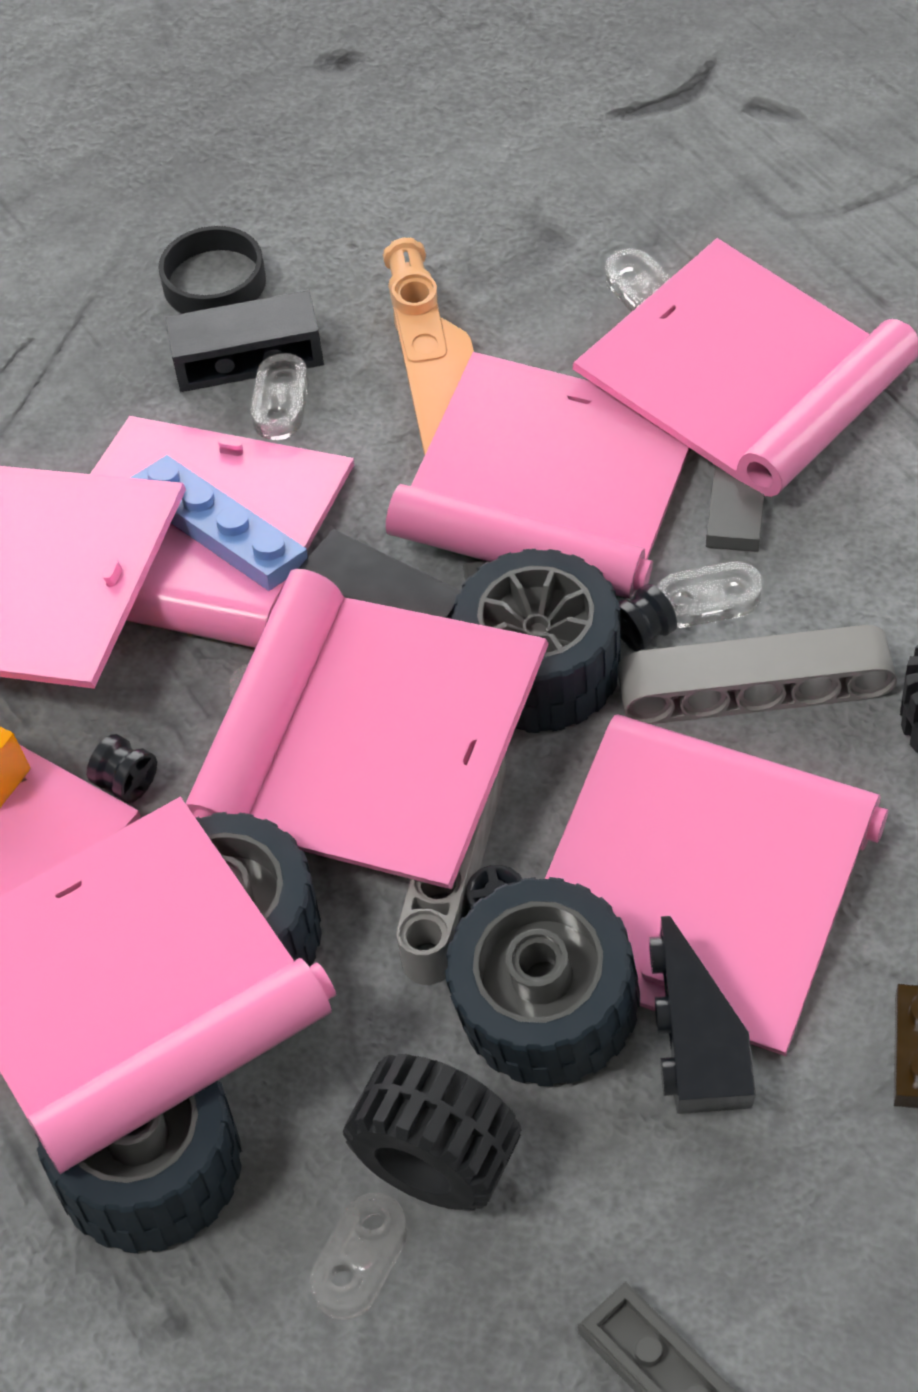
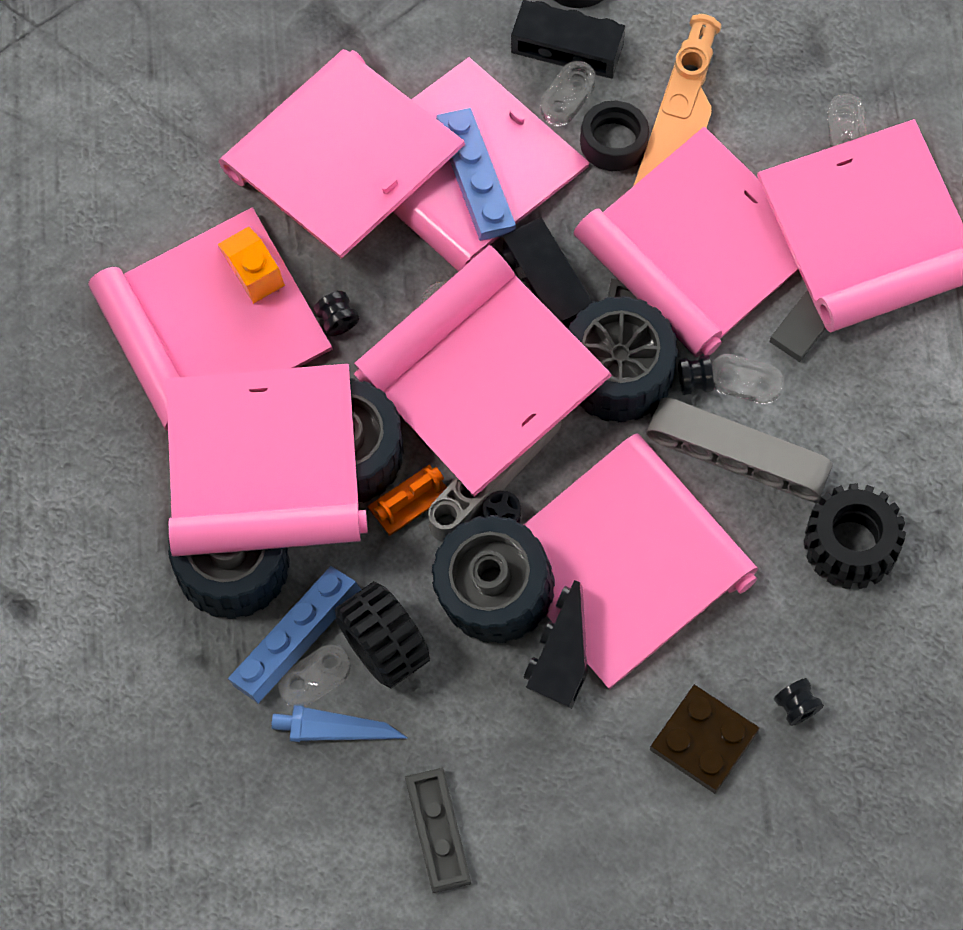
camera: 25 degrees right, 15 degrees up
none -> medium blue plate [228,566,361,704]
none -> medium blue bar [272,705,407,742]
none -> orange hinge [368,465,447,536]
none -> black tyre [580,100,650,172]

